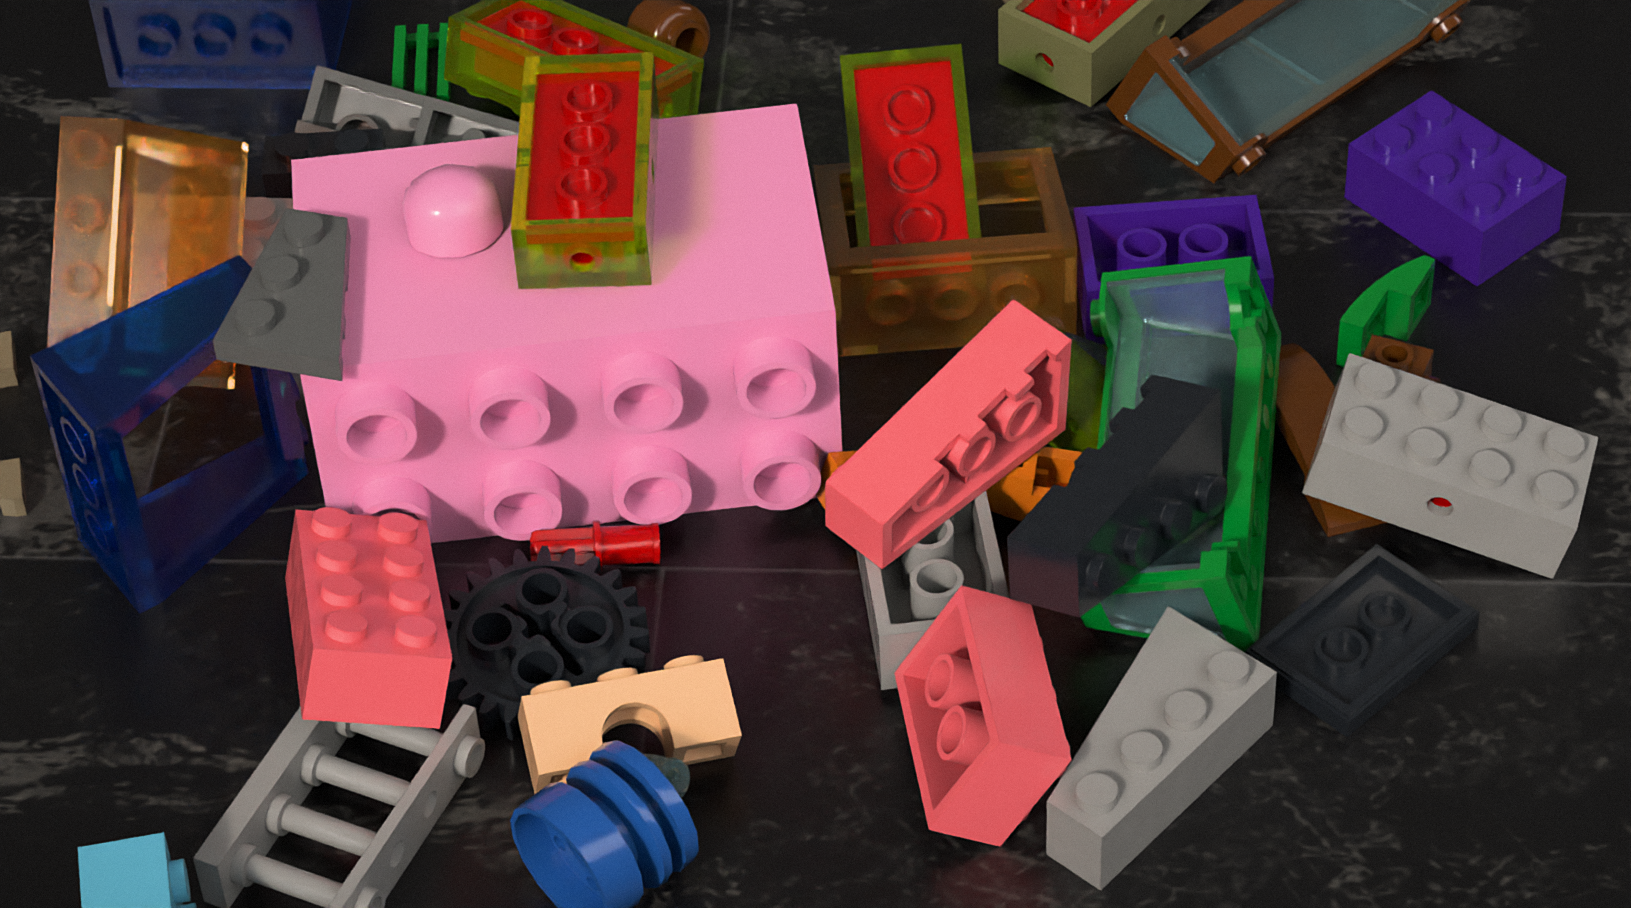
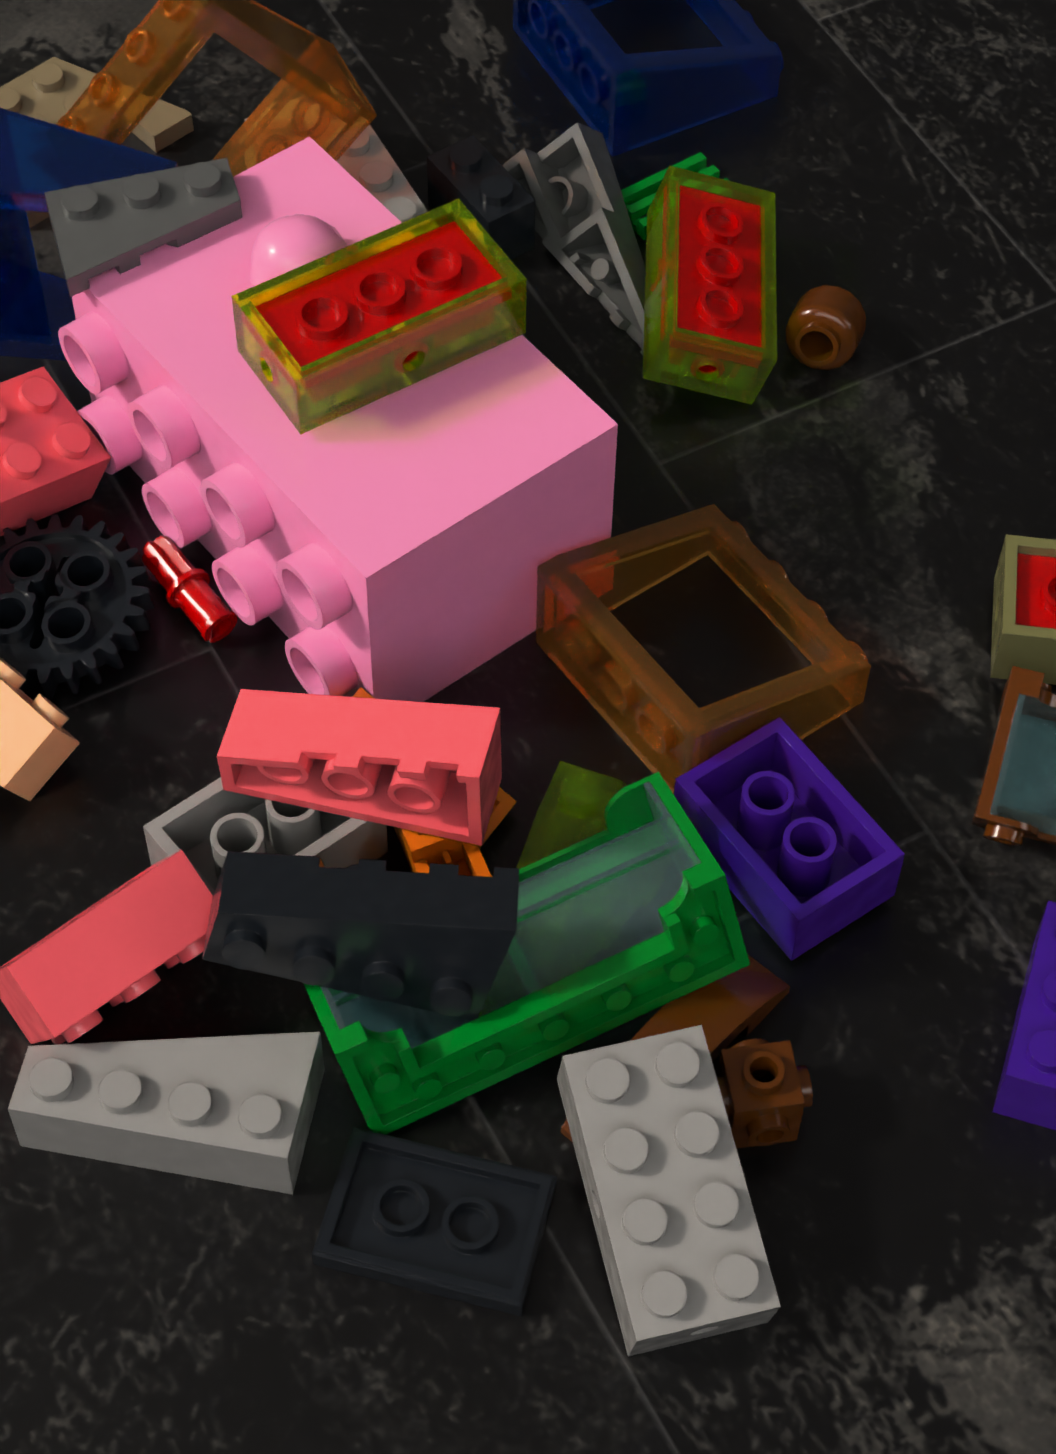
camera: 55 degrees right, 10 degrees up
red brick [840,44,986,309] -> none
green slope [1336,255,1435,367] -> none

